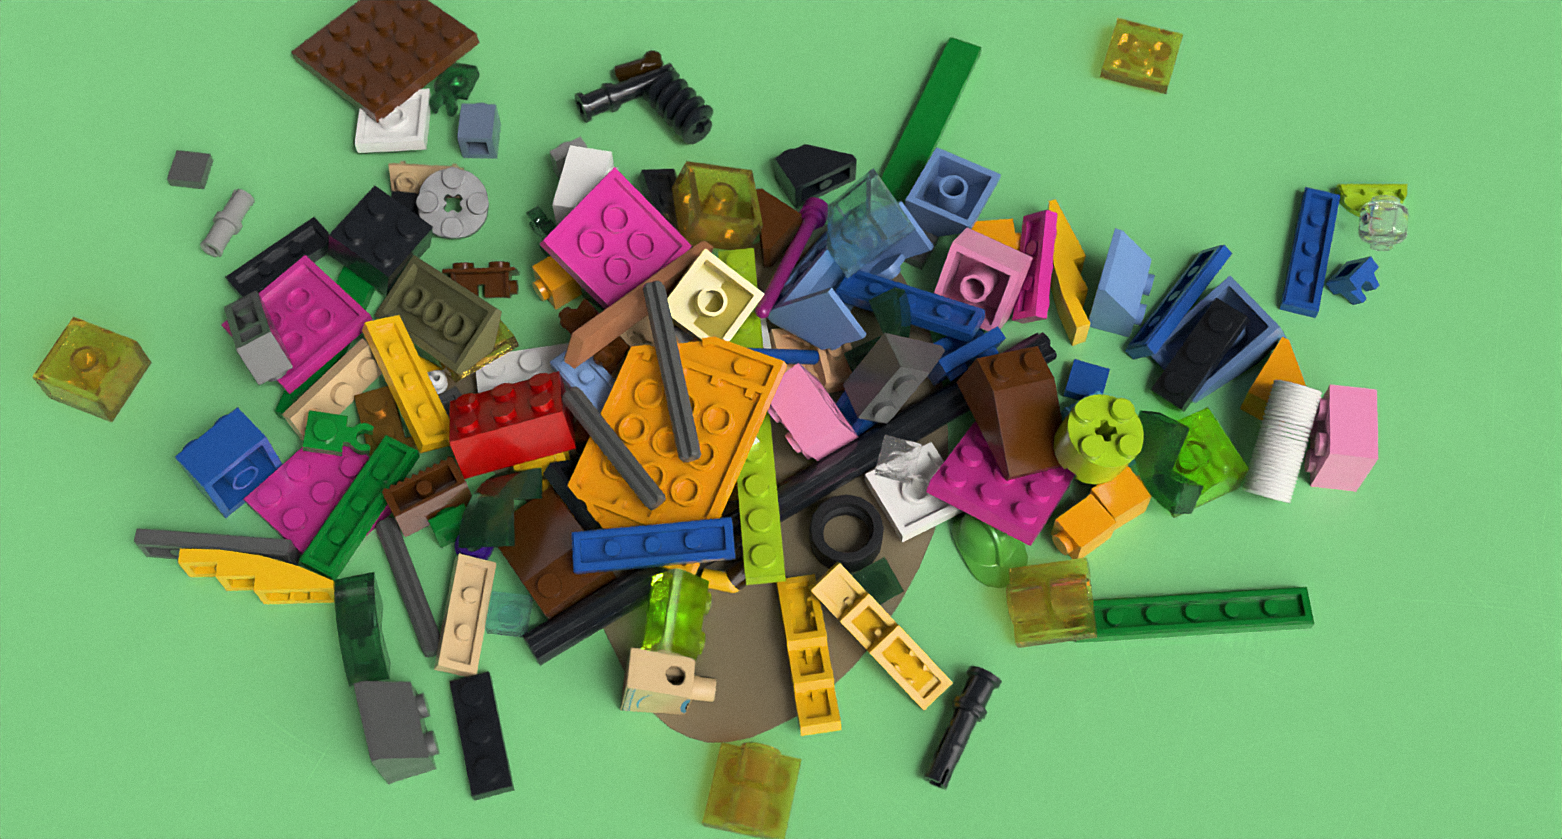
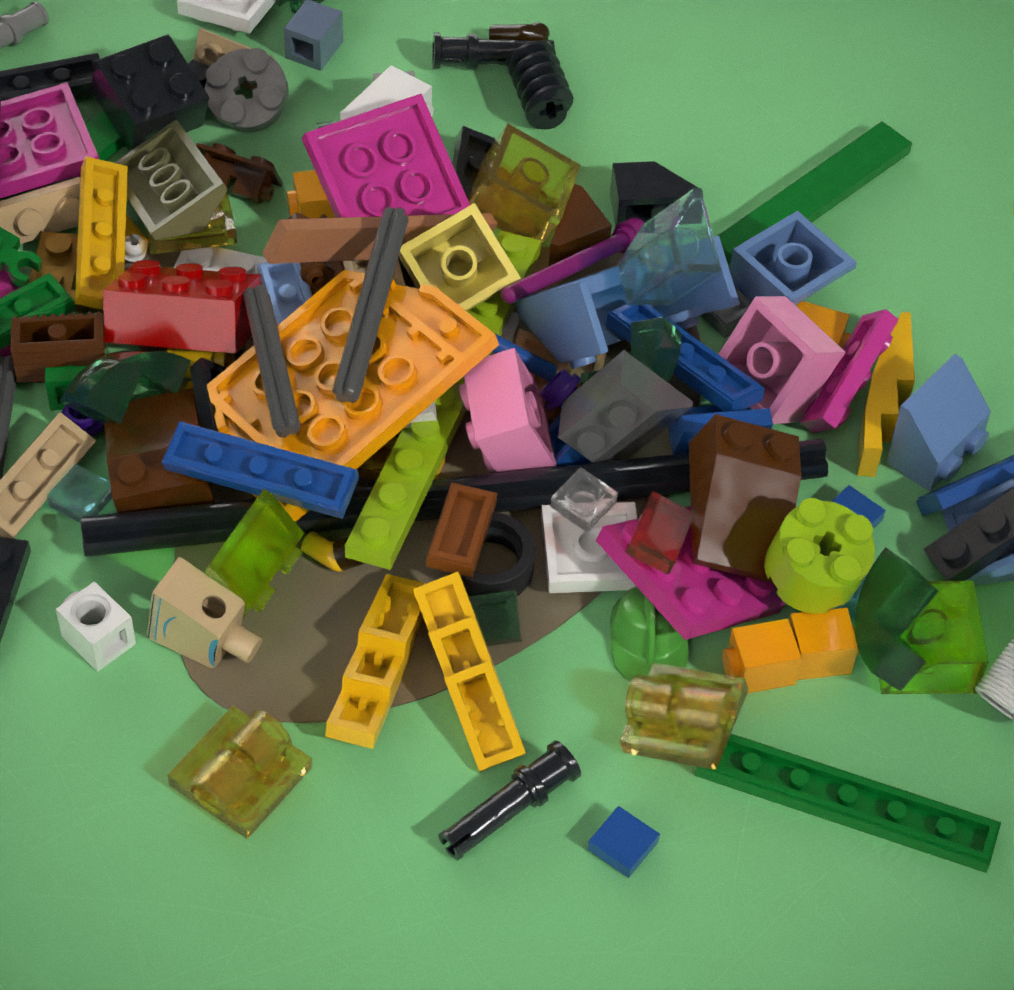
camera: 20 degrees right, 10 degrees down
none -> white brick [56,581,136,672]
none -> dark orange tile [426,482,497,578]
none -> dark purple plate [539,369,581,411]
none -> blue tile [587,806,660,878]
none -> clear red tile [625,491,692,575]

